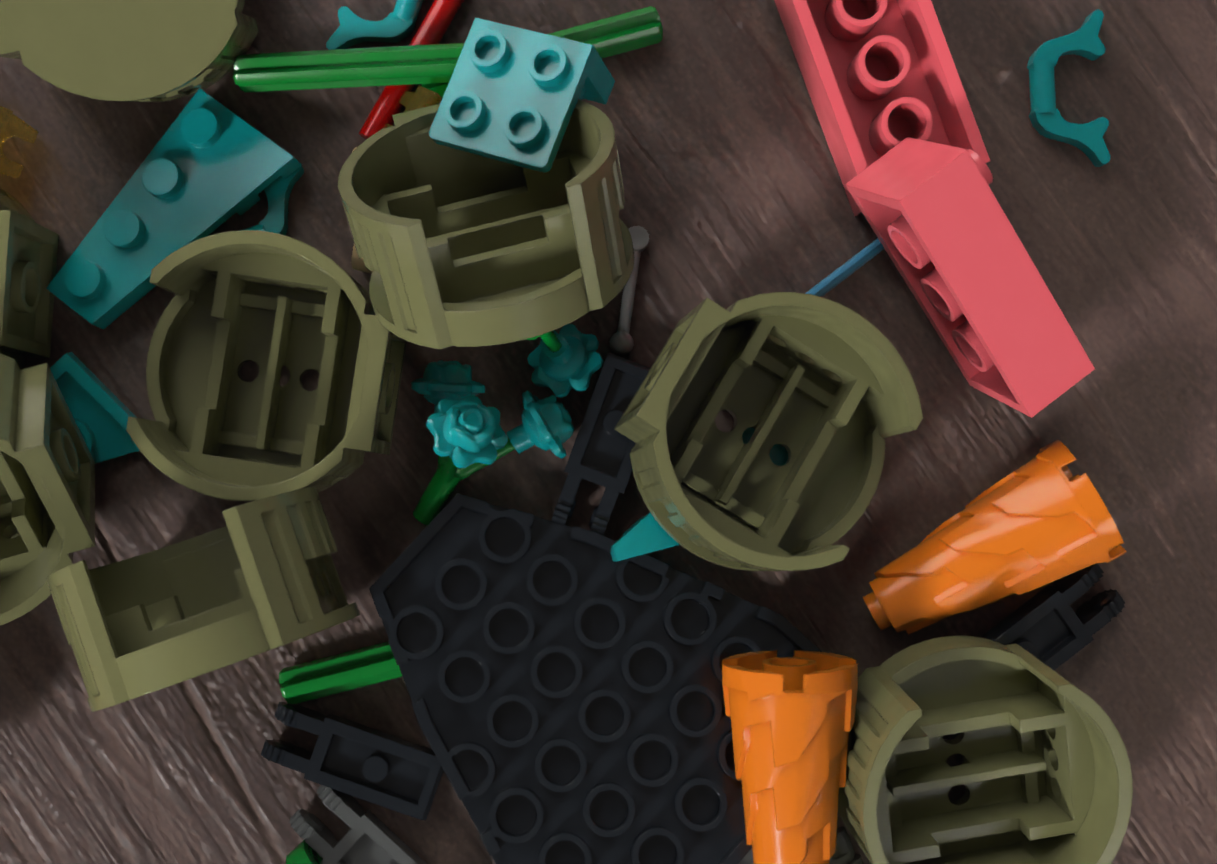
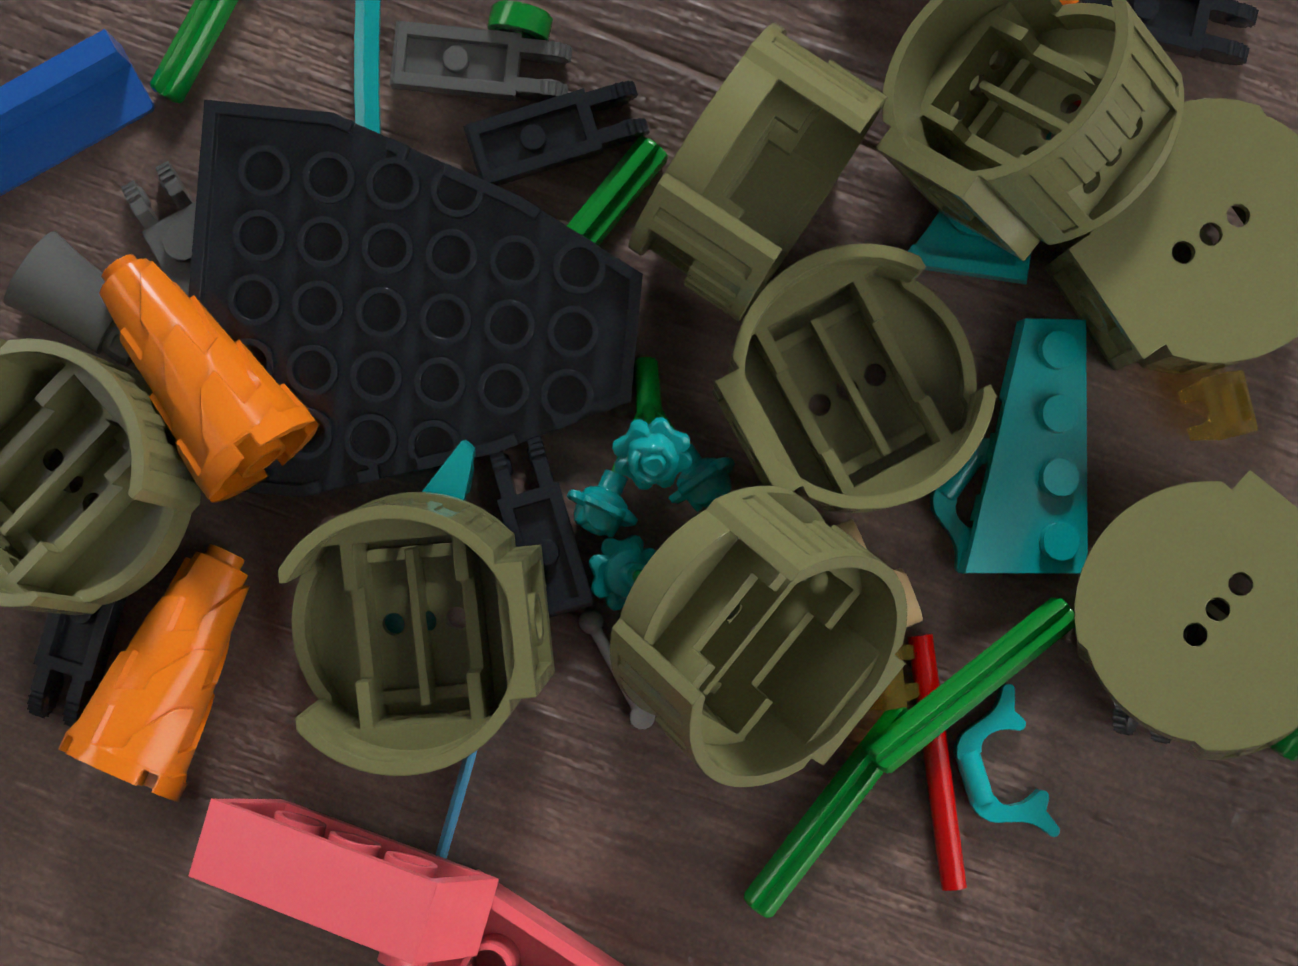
camera: 150 degrees right, 0 degrees up
teal bracket [429,17,615,173] -> none

